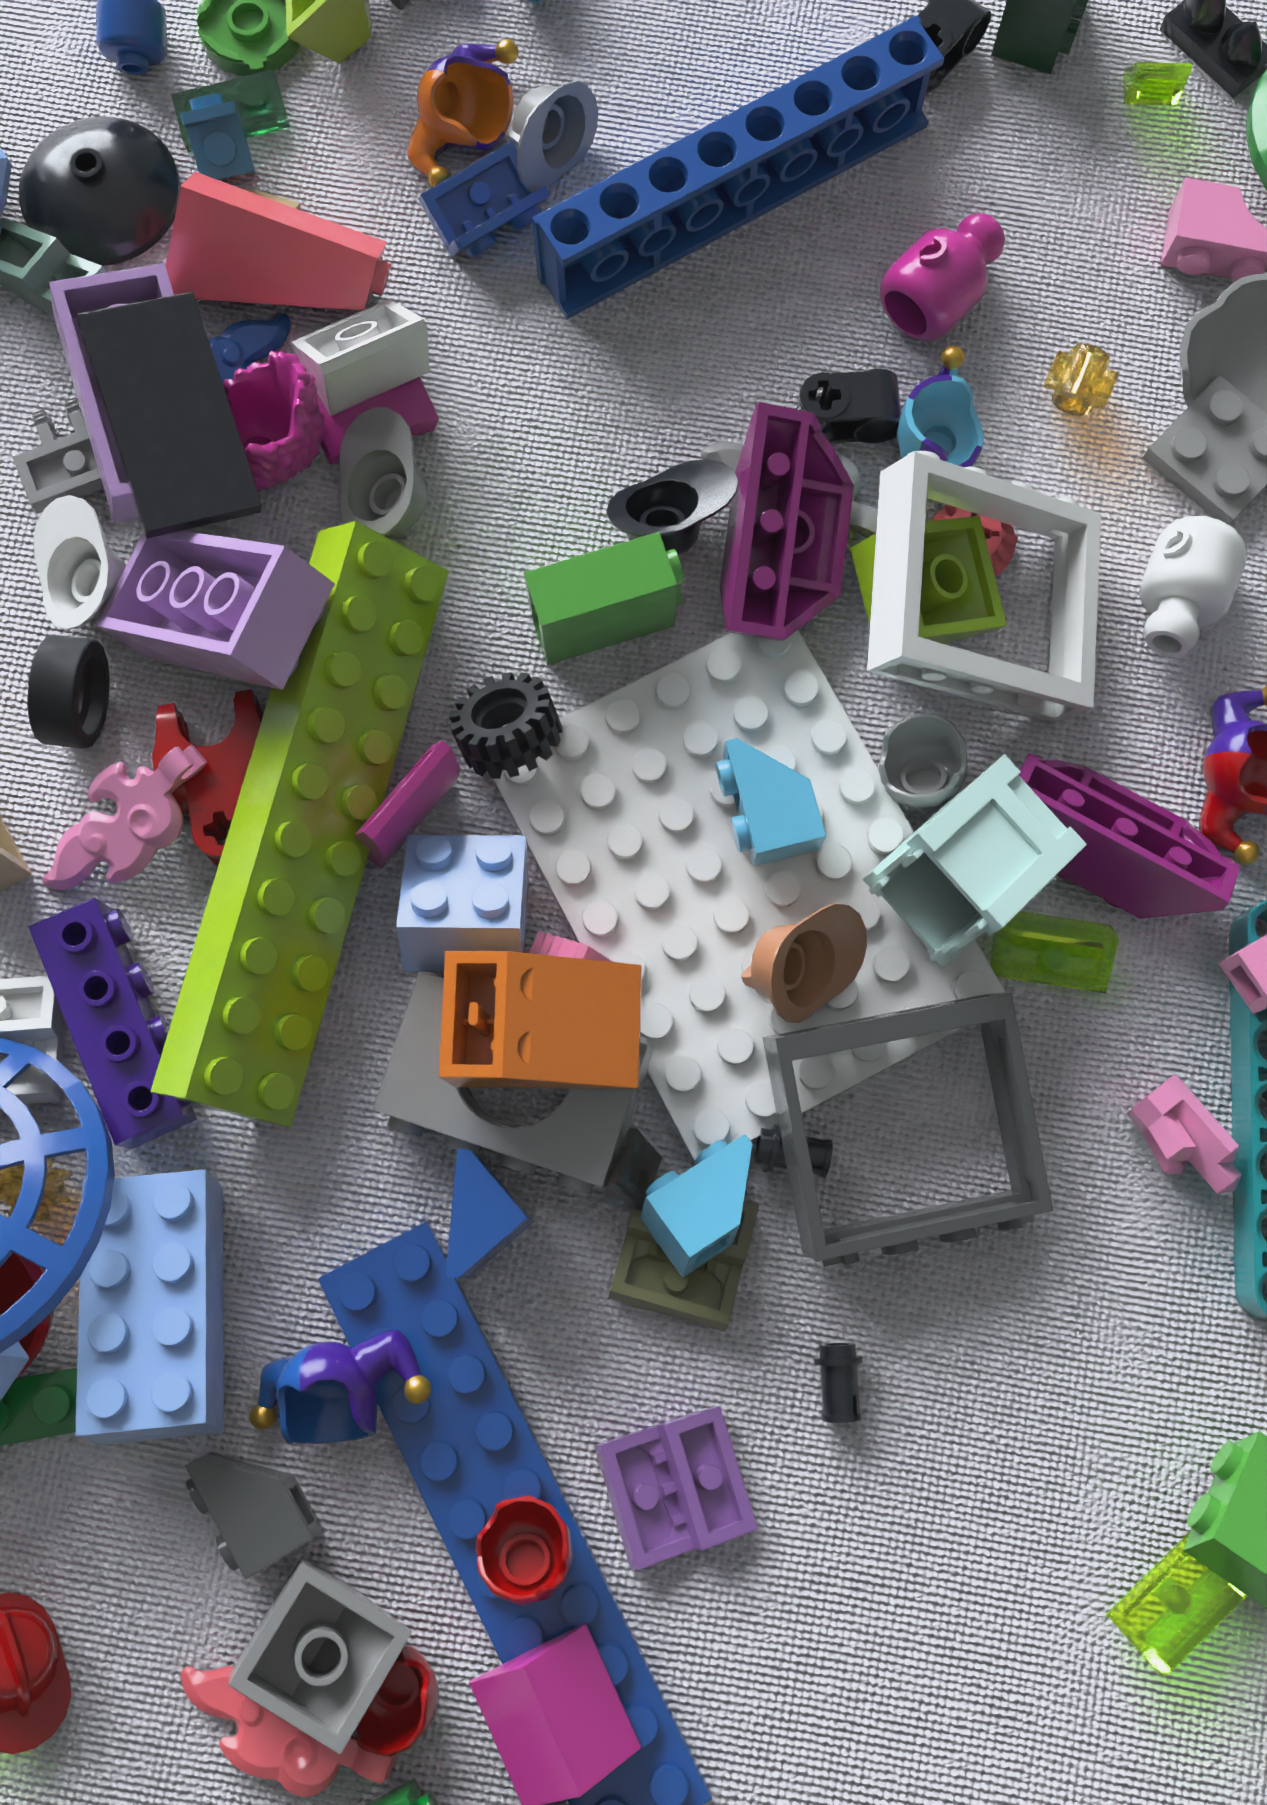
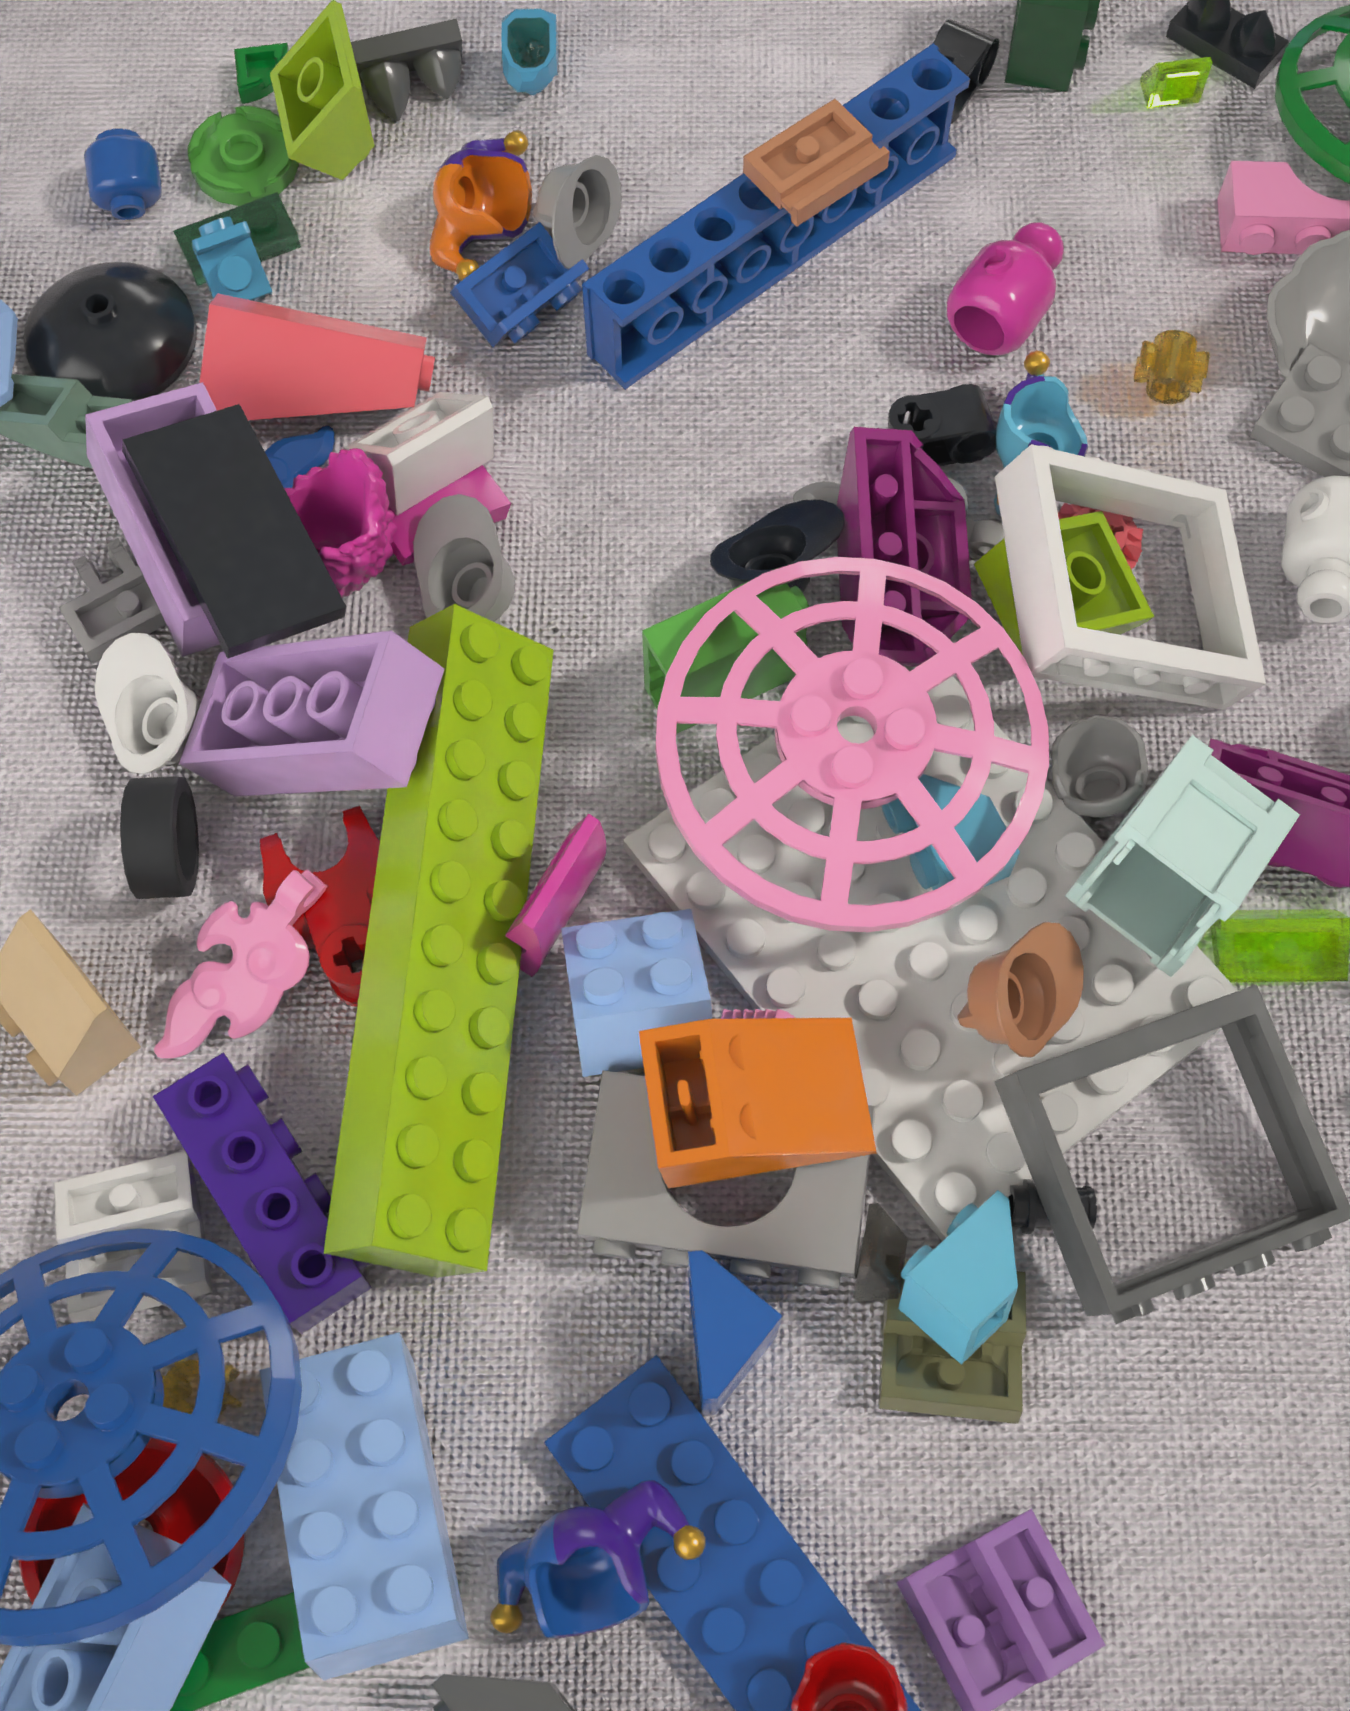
camera: 10 degrees left, 10 degrees down
black tyre [449,672,563,779] -> none
black pin [813,1342,863,1423] -> none
none -> bright pink dish [655,557,1049,932]
none -> nougat plate [743,99,890,227]

